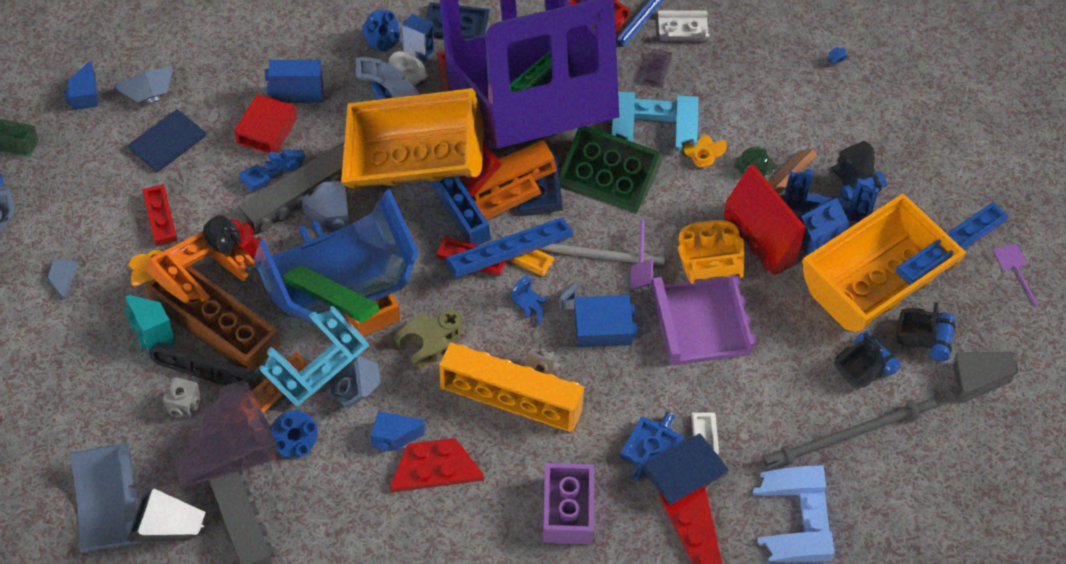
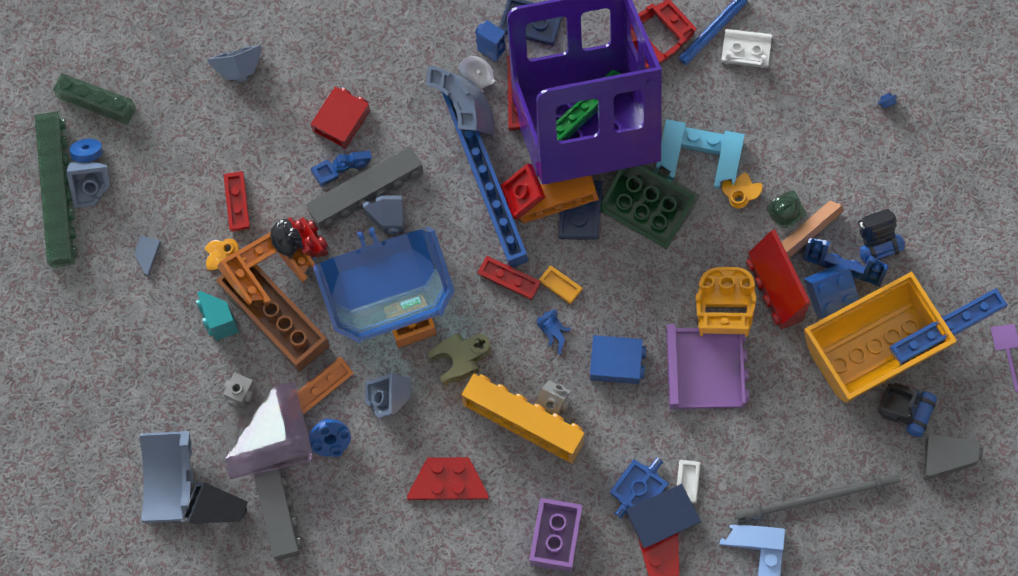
camera: 15 degrees right, 15 degrees up
blue slope [65,62,98,110] -> none
dark blue tile [128,109,206,173] -> none
black piece [149,342,260,393] -> none
medium azure wedge [259,306,370,407] -> none
blue brick [265,60,324,103] -> none
green tile [282,264,380,323] -> none
light orange container [341,88,484,190] -> none
blue plate [362,9,401,51] -> none
blue slope [371,411,425,452] -> none
blue tile [445,217,573,278] -> none
orange plate [474,173,541,220] -> none
light grey bar [537,244,665,267] -> none
sand blue slope [559,284,577,311] -> none
medium lavender piece [630,219,653,290] -> none
clear purple plate [642,48,672,87] -> none
black piece [833,331,901,390] -> none

